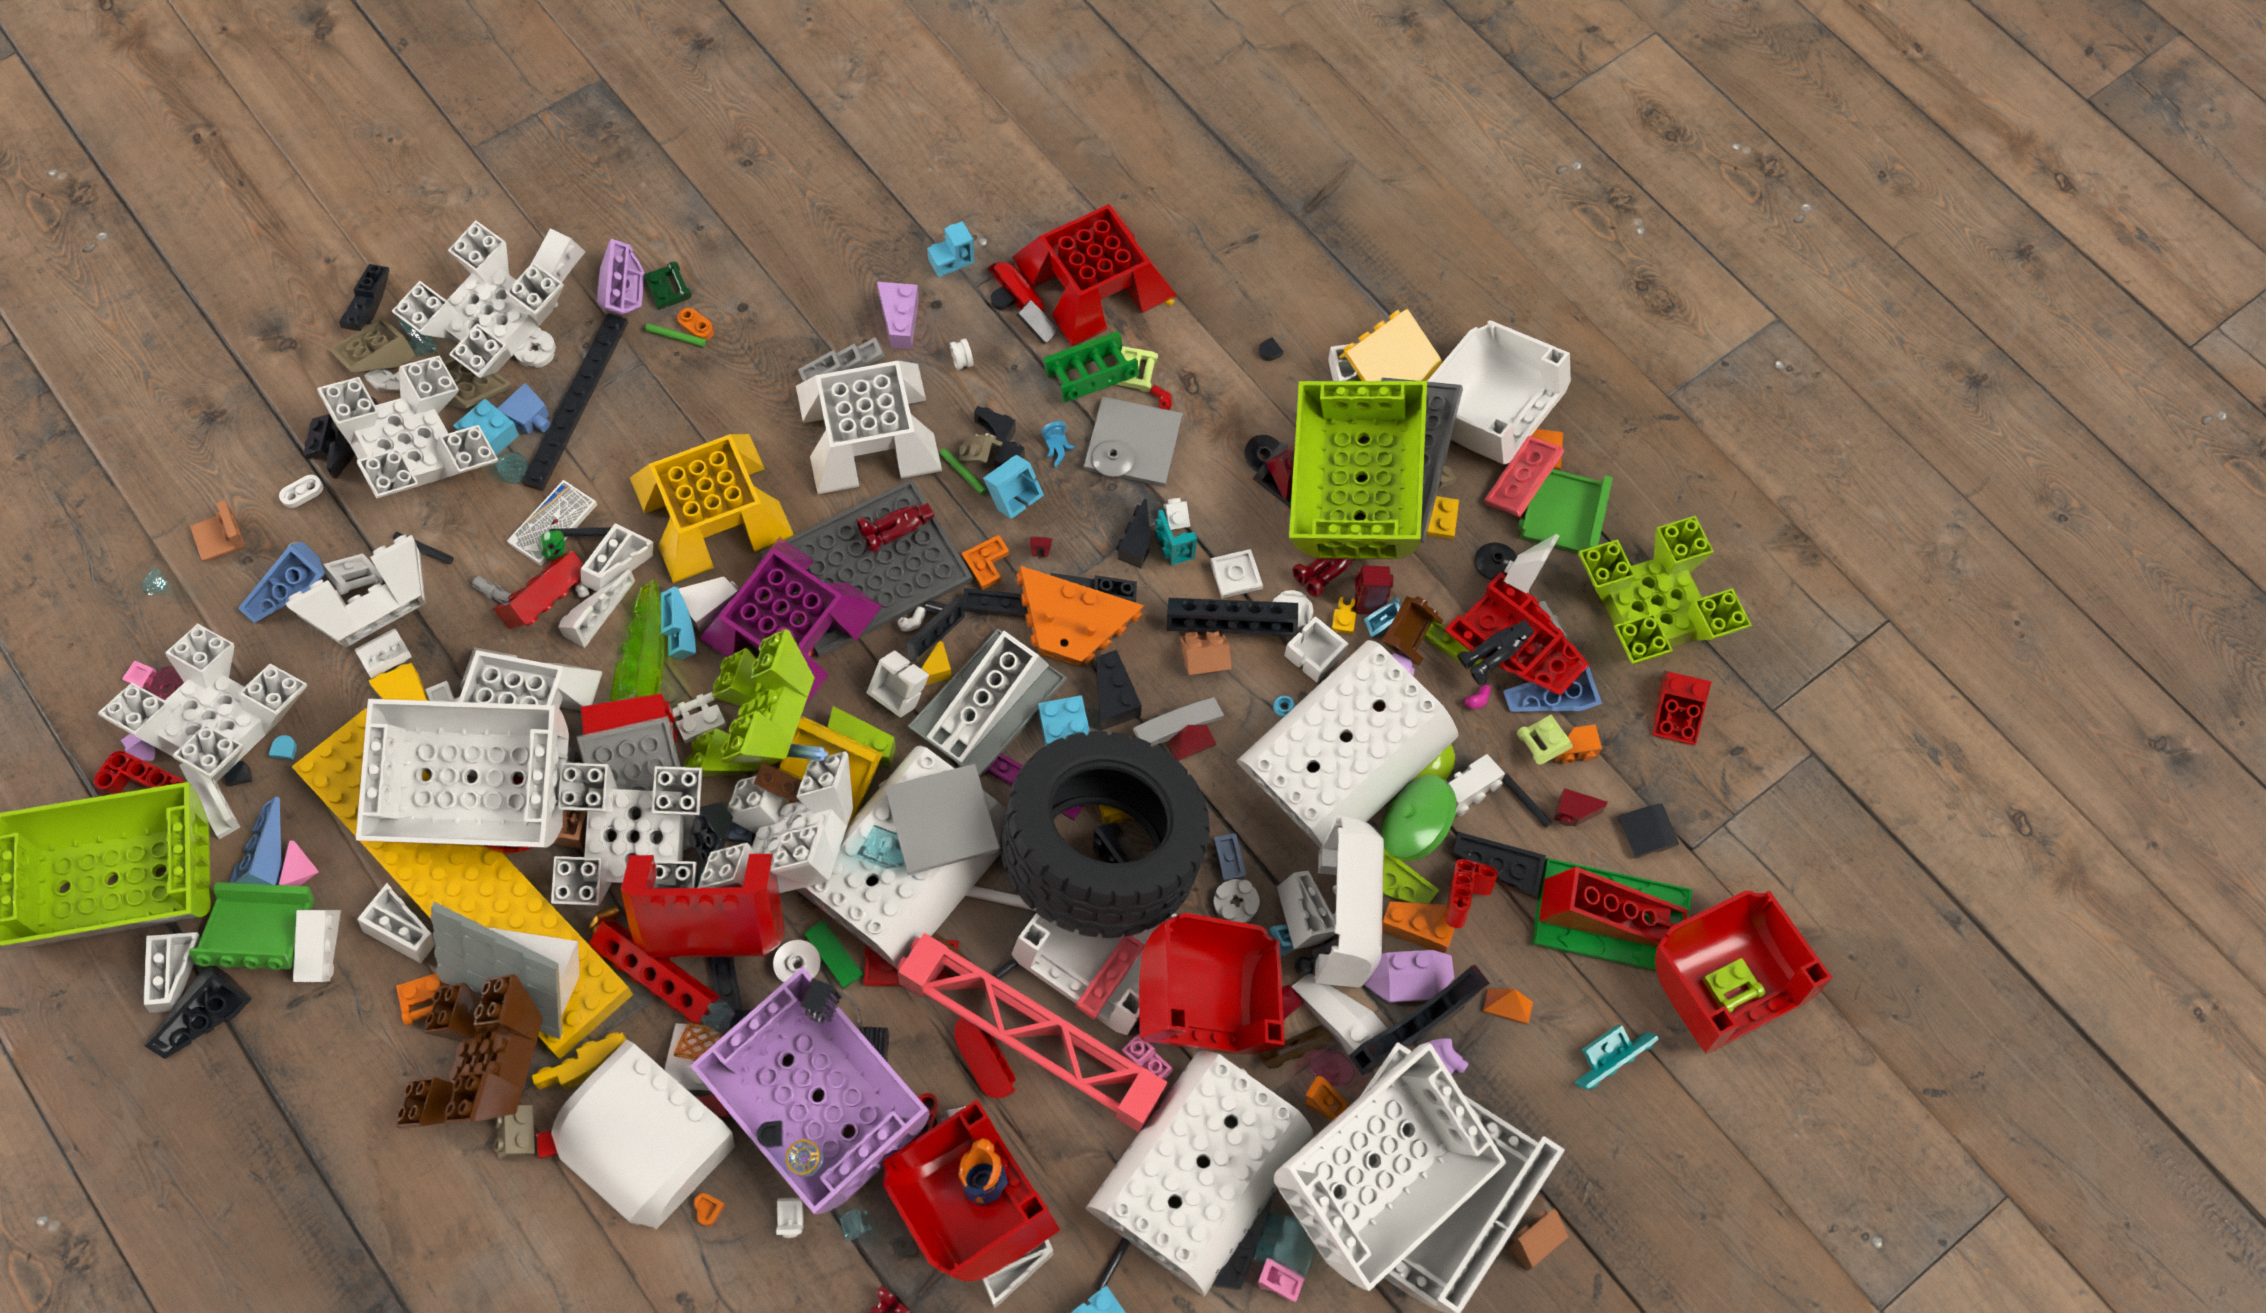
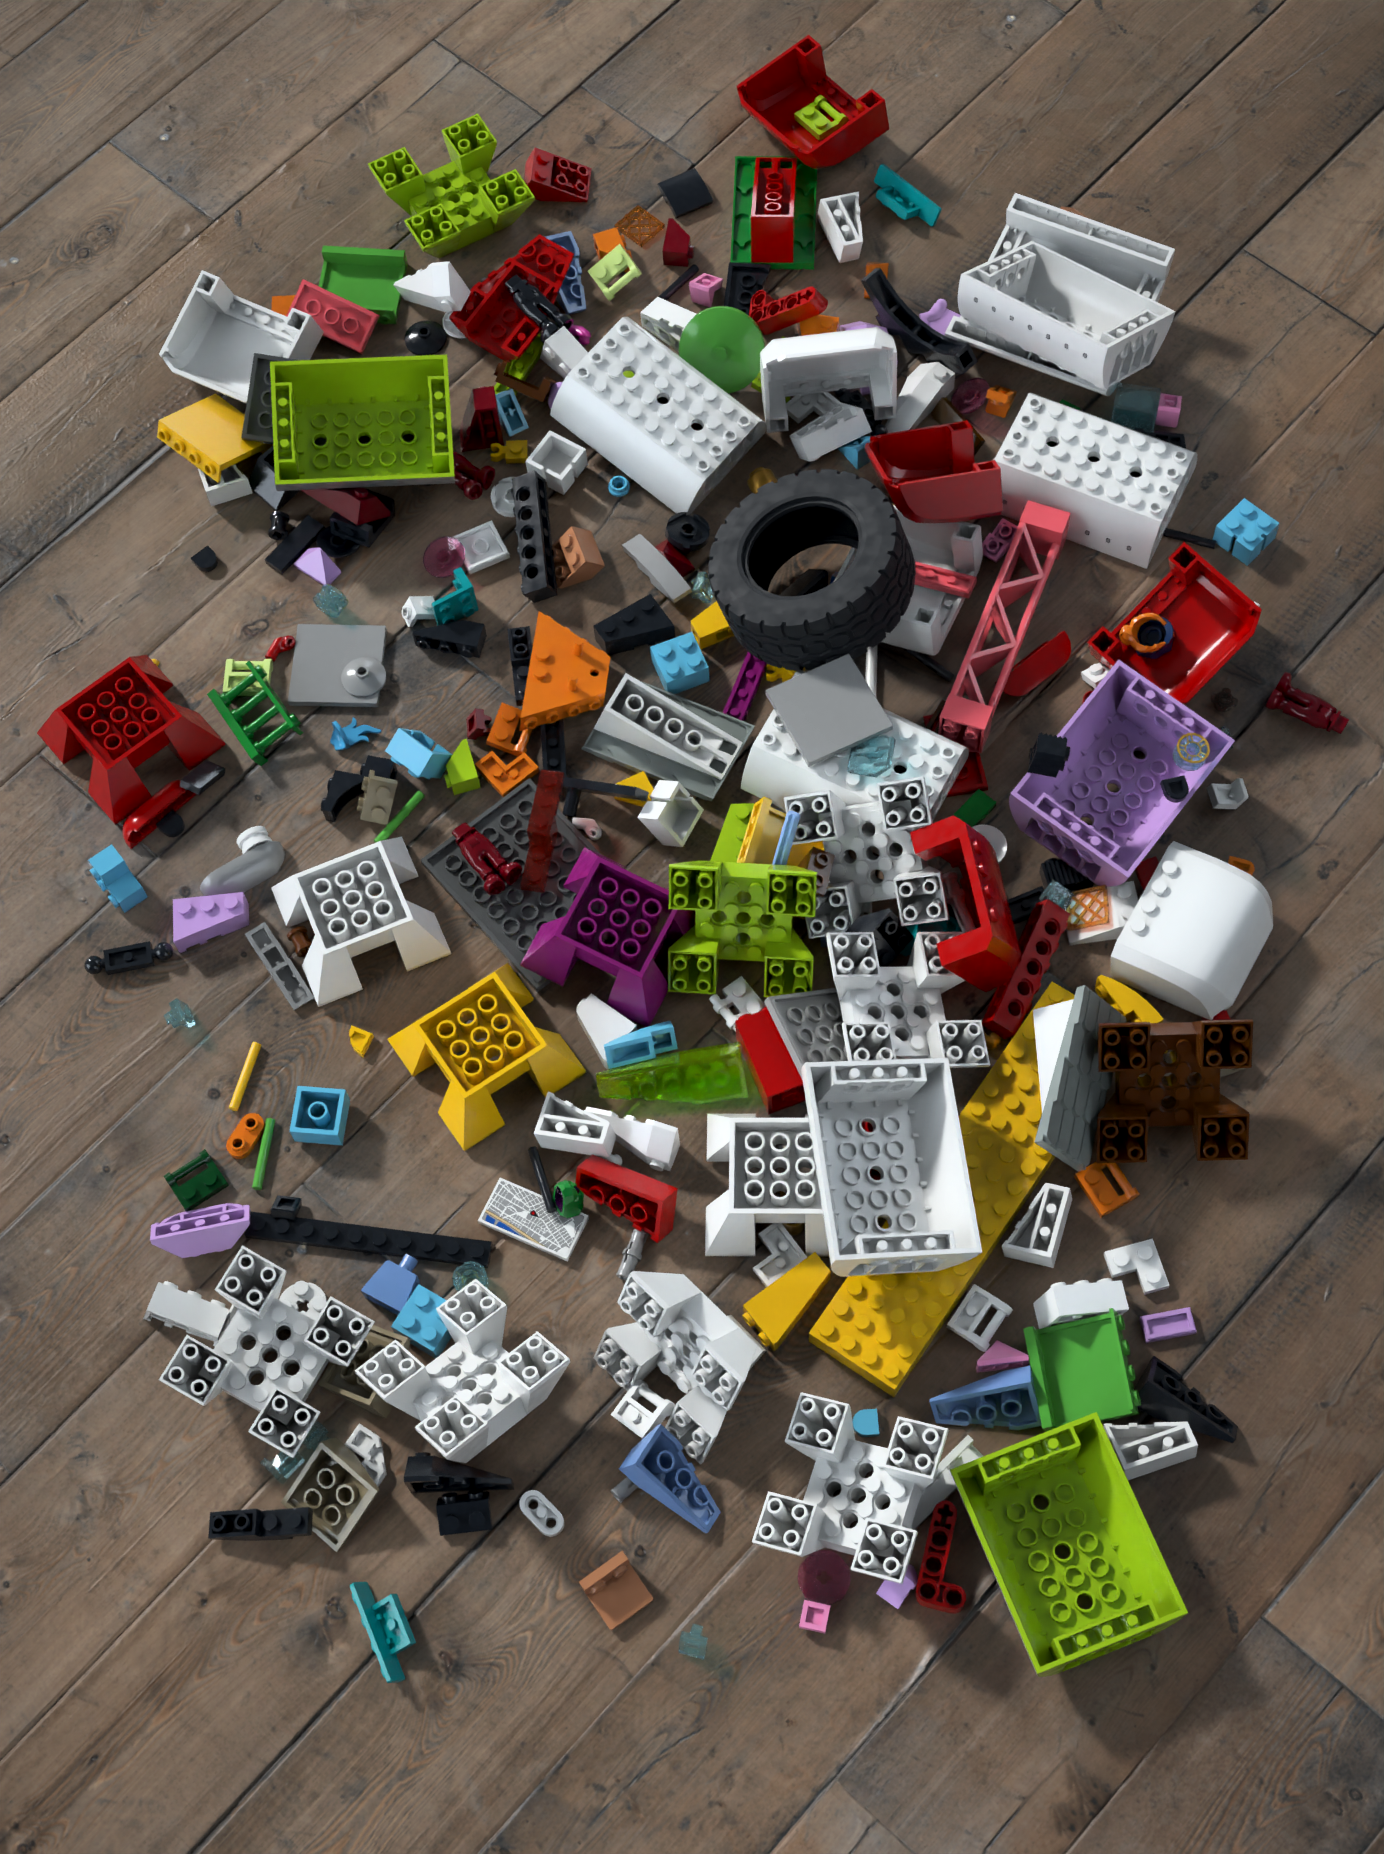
camera: 90 degrees left, 0 degrees up
black bar [393,532,454,565] -> none
none -> black plate [84,941,173,975]
none -> clear light blue tile [164,998,197,1028]
none -> light grey brick [200,841,285,896]
none -> yellow bar [229,1042,261,1111]
none -> black tile [264,515,325,574]
none -> black bush [268,511,290,540]
none -> black tile [271,1195,302,1220]
none -> medium azure brick [289,1086,350,1146]
none -> lavender slope [294,547,341,588]
none -> clear light blue wheel [313,584,349,618]
none -> yellow tile [349,1025,374,1057]
none -> teal bracket [349,1582,416,1683]
none -> clear pink dish [423,536,466,578]
none -> lime slope [444,739,481,795]
none -> orange plate [486,703,533,757]
none -> clear red bracket [520,769,565,893]
none -> white wedge [540,326,588,379]
none -> clear orange window [614,205,665,247]
none -> black plate [665,512,710,554]
none -> bright pink slope [689,273,723,307]
none -> pearl gold head [747,467,778,494]
none -> white wedge [817,191,863,263]
none -> white plate [947,1284,1013,1352]
none -> white plate [1104,1238,1169,1295]
none -> lavender tile [1139,1307,1196,1343]

